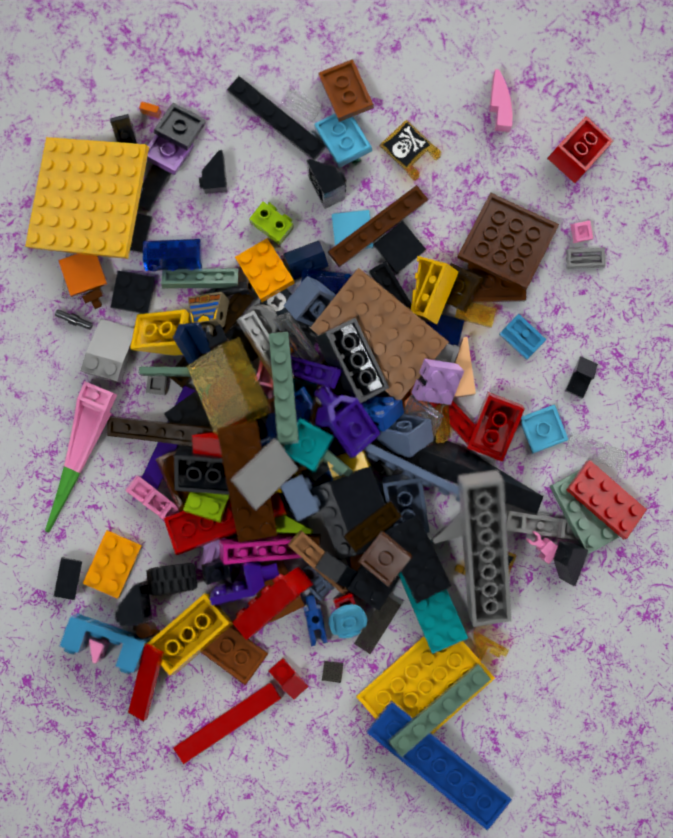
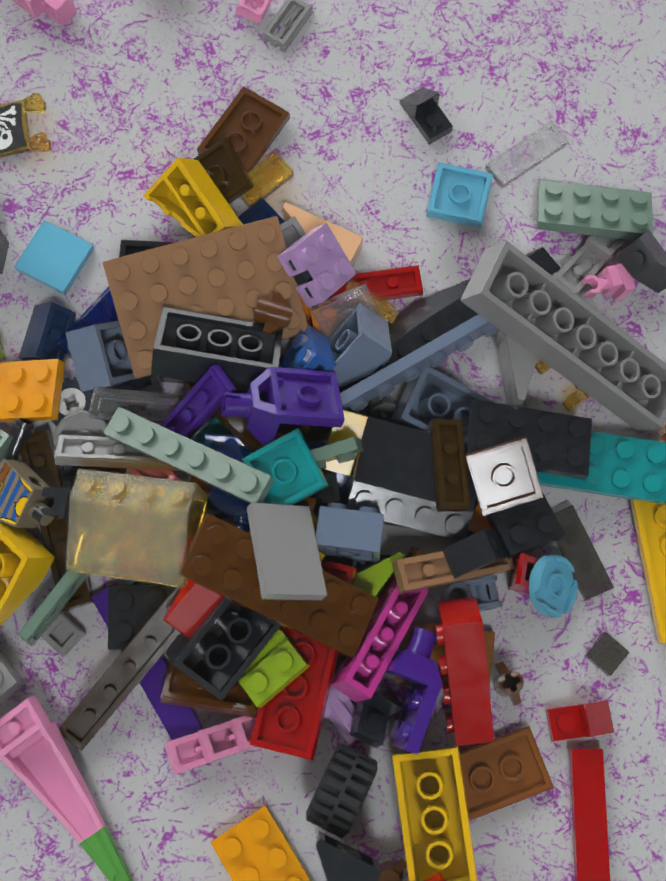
camera: 60 degrees left, 10 degrees down
dark blue panel [173,322,212,365] -> none
blue hinge [303,595,328,646] -> none
reddish brown plate [328,185,428,268] -> none
black tile [373,221,426,274] -> none
reddish brown plate [457,192,559,291] -> none
red slope [467,391,525,462] -> none
dark azure plate [499,313,546,360] -> none
plate [566,460,647,540] -> none
none -> reddish brown piece [253,292,293,335]
none -> reddish brown piece [493,661,524,706]

